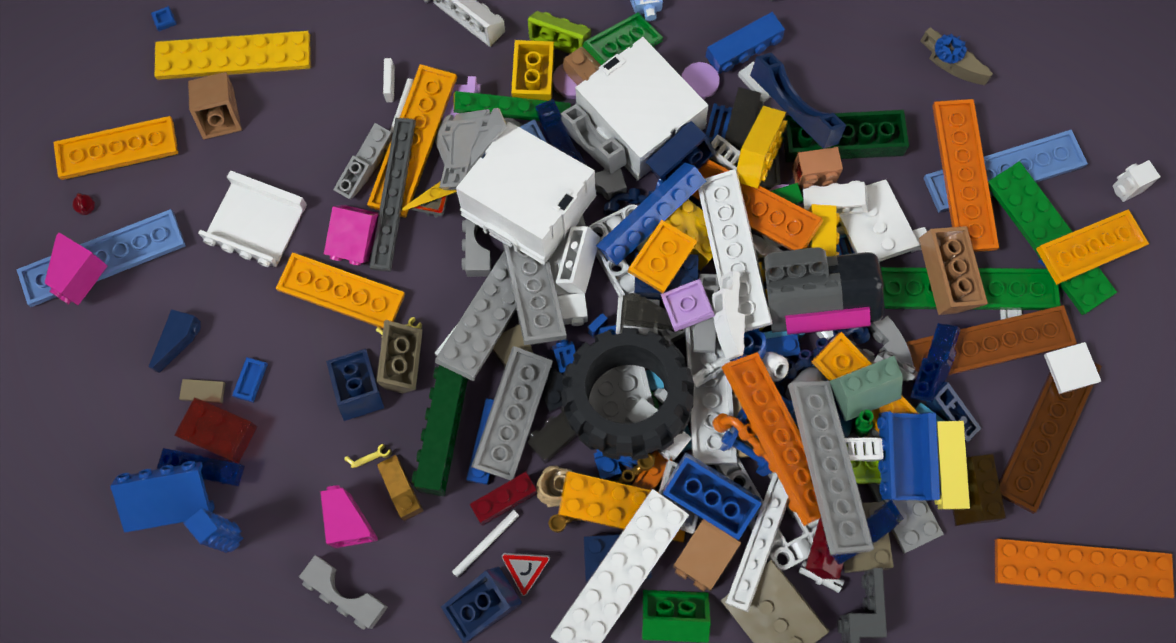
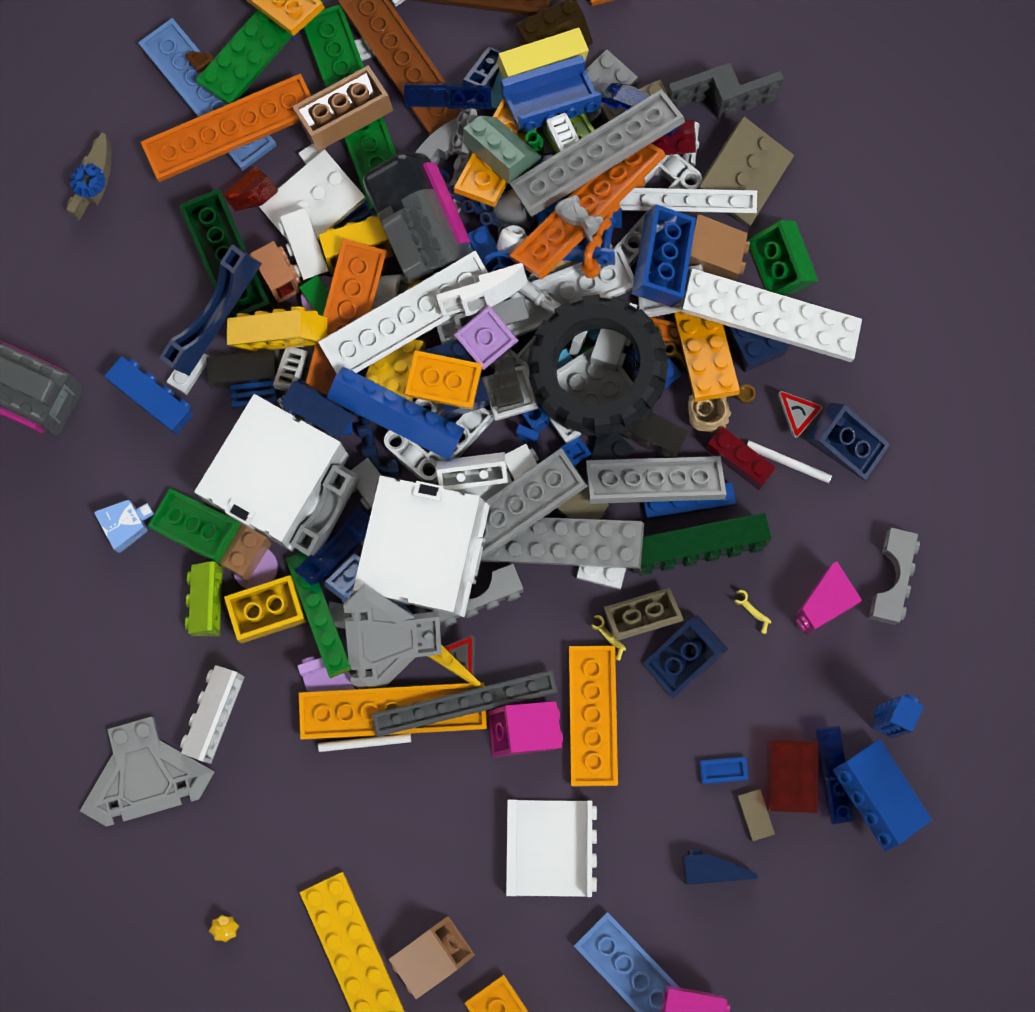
camera: 110 degrees left, 5 degrees up
light grey slope [333,123,393,200] -> none
pearl gold slope [377,455,423,521] -> none
white tile [383,58,395,102] -> none
lavender tile [682,62,720,99] -> none
none -> reddish brown tile [185,51,215,74]
none -> clear red slope [223,167,278,211]
none -> light grey animal [555,195,604,243]

